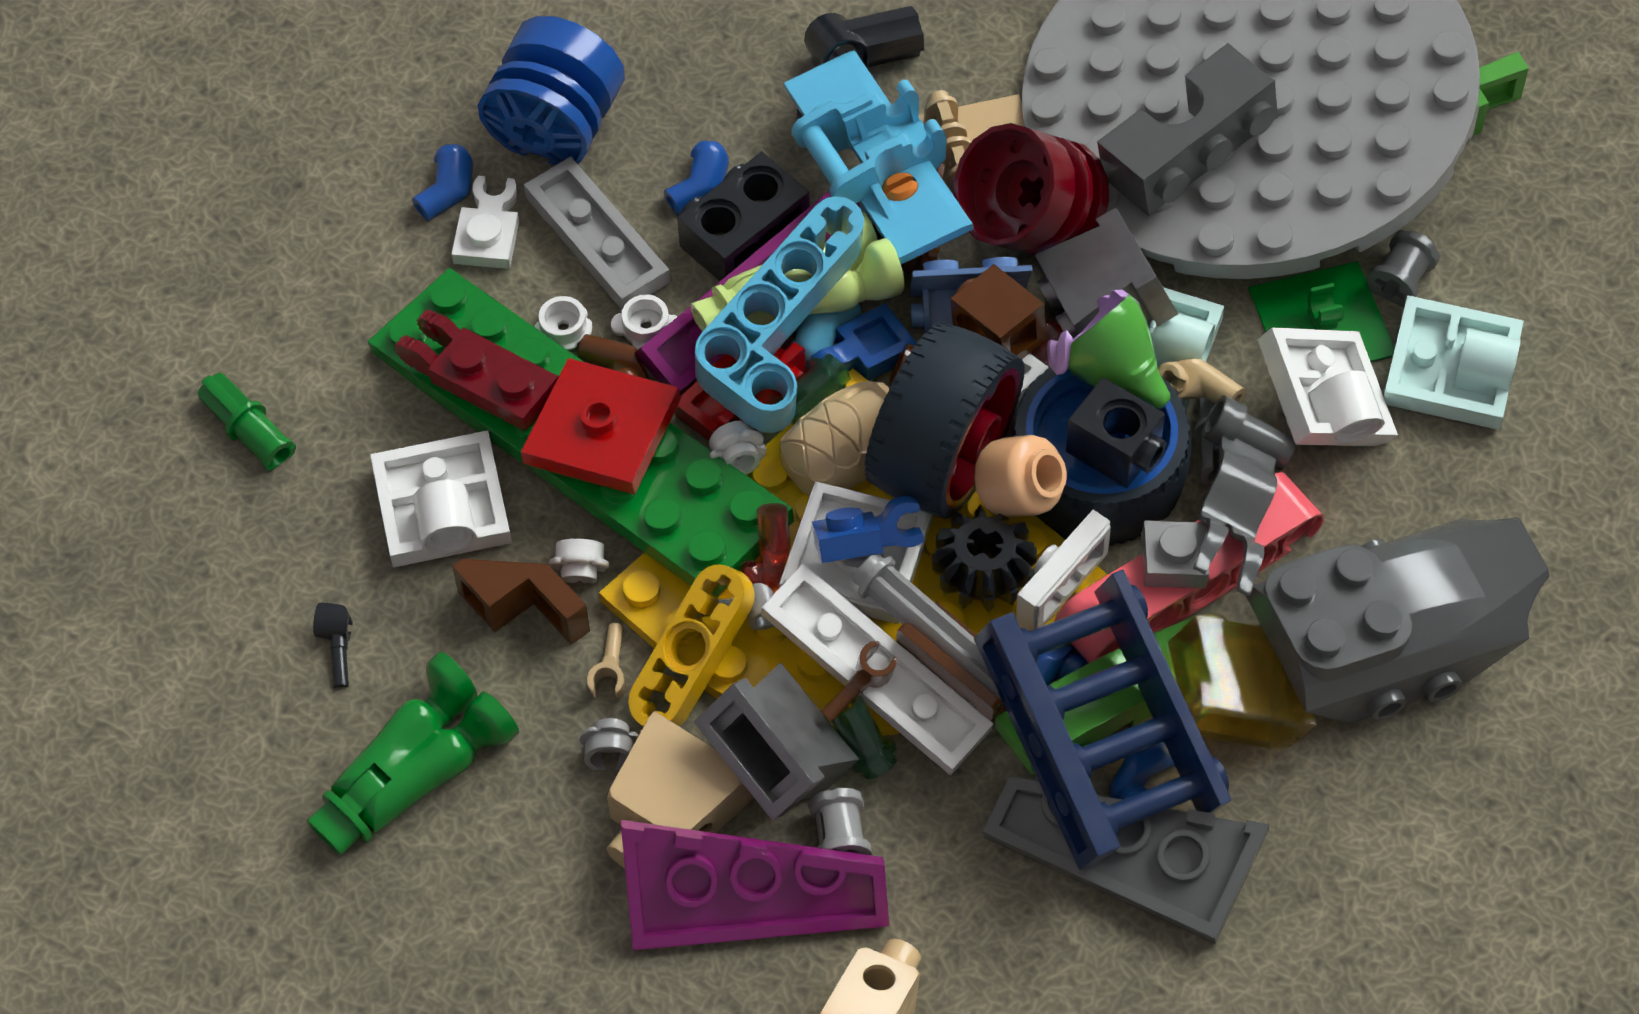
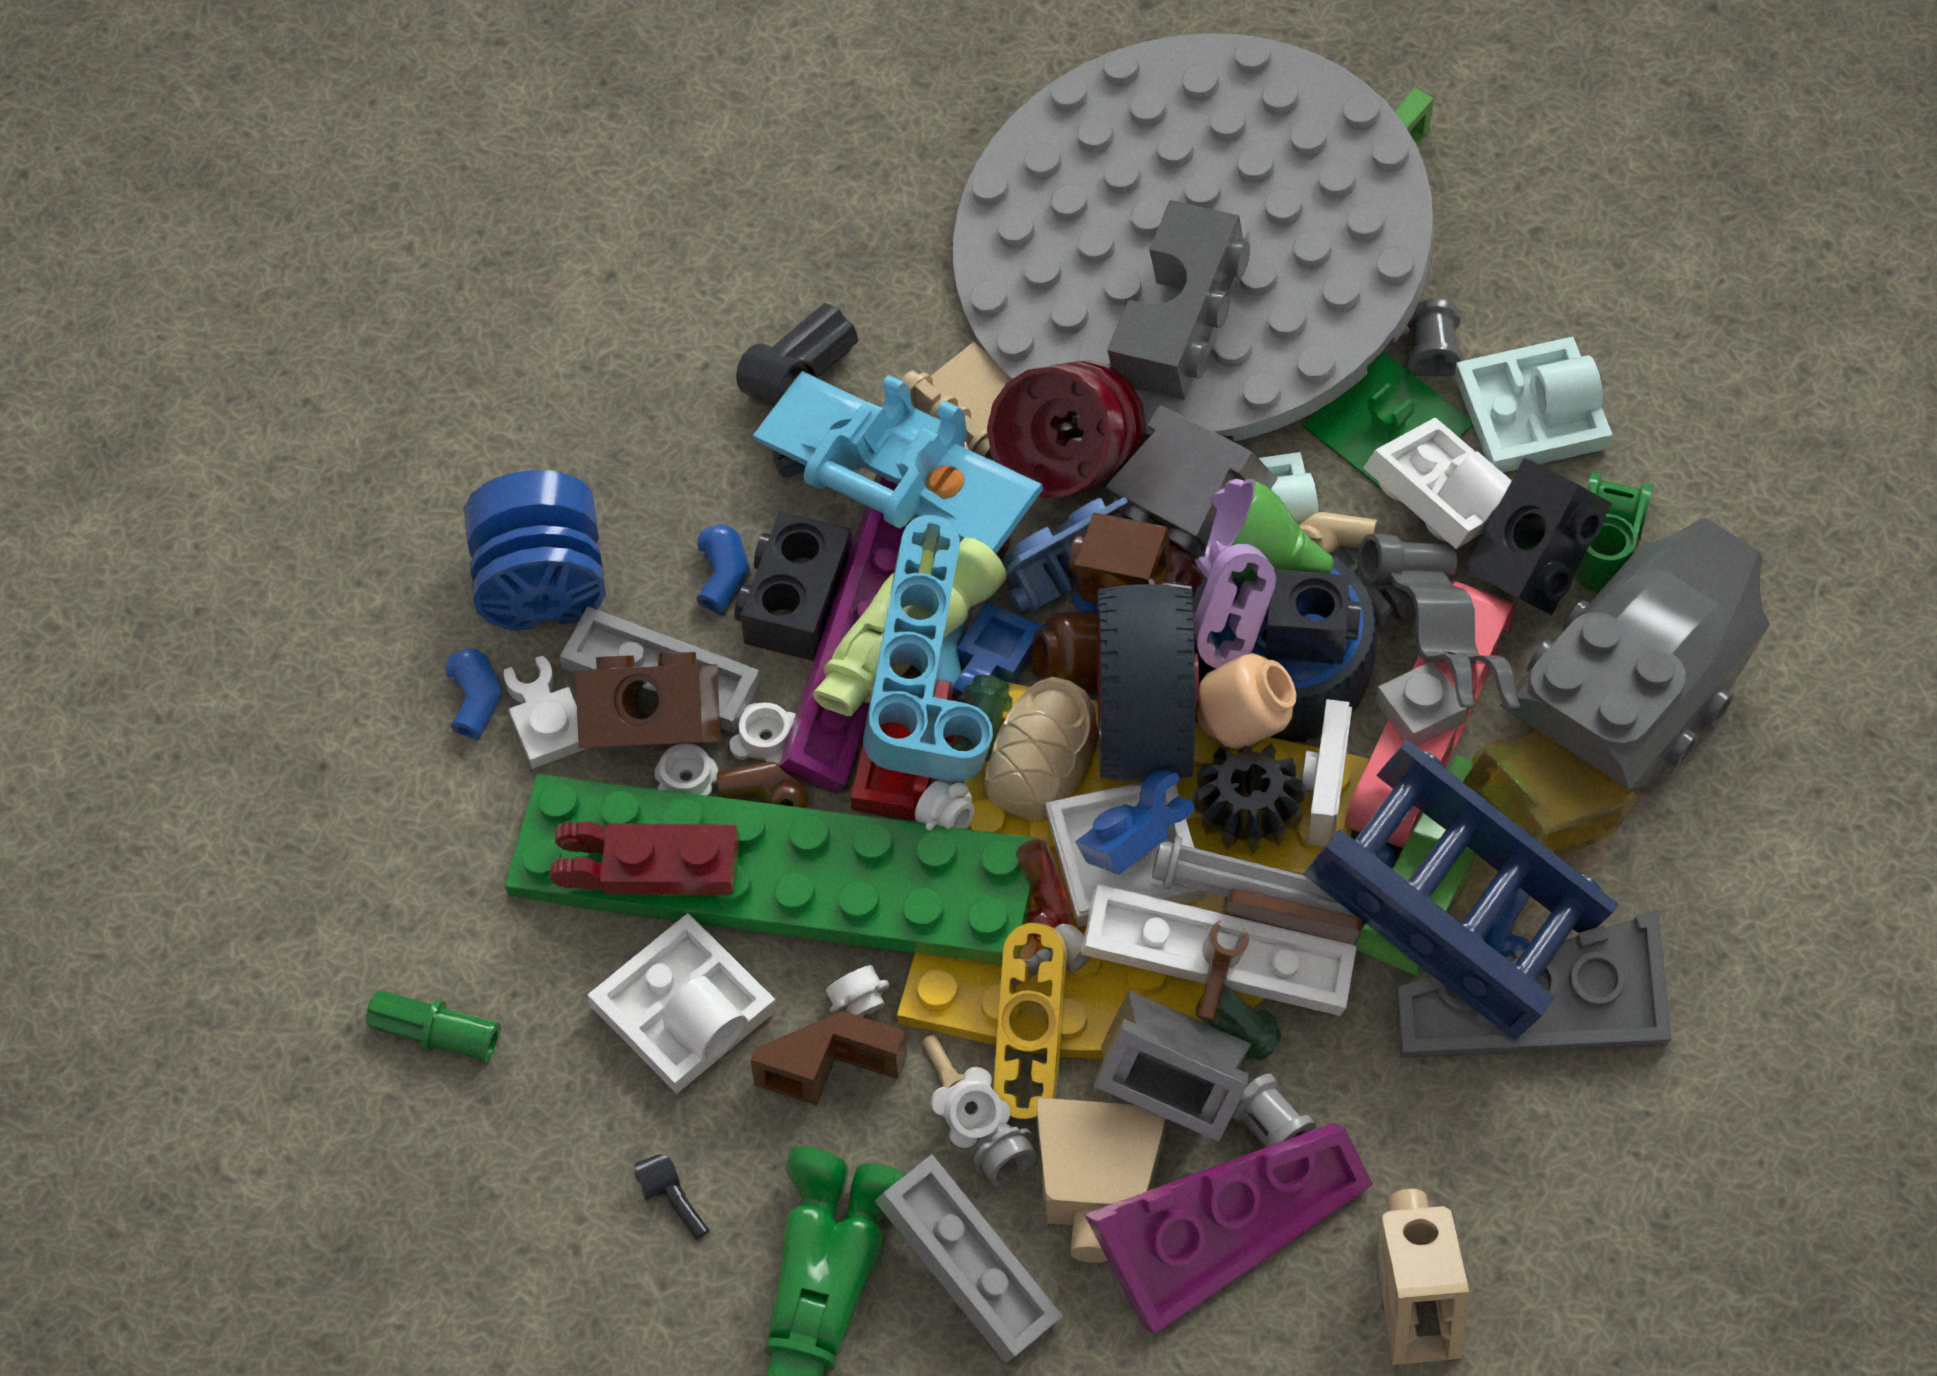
camera: 30 degrees left, 0 degrees up
red plate [521,358,681,495] -> none
none -> reddish brown brick [575,652,721,748]
none -> light grey plate [875,1154,1063,1364]
none -> white plate [931,1067,1010,1148]
none -> lavender beam [1193,544,1276,668]
none -> black brick [1464,457,1612,615]
none -> green piece [1574,472,1653,592]

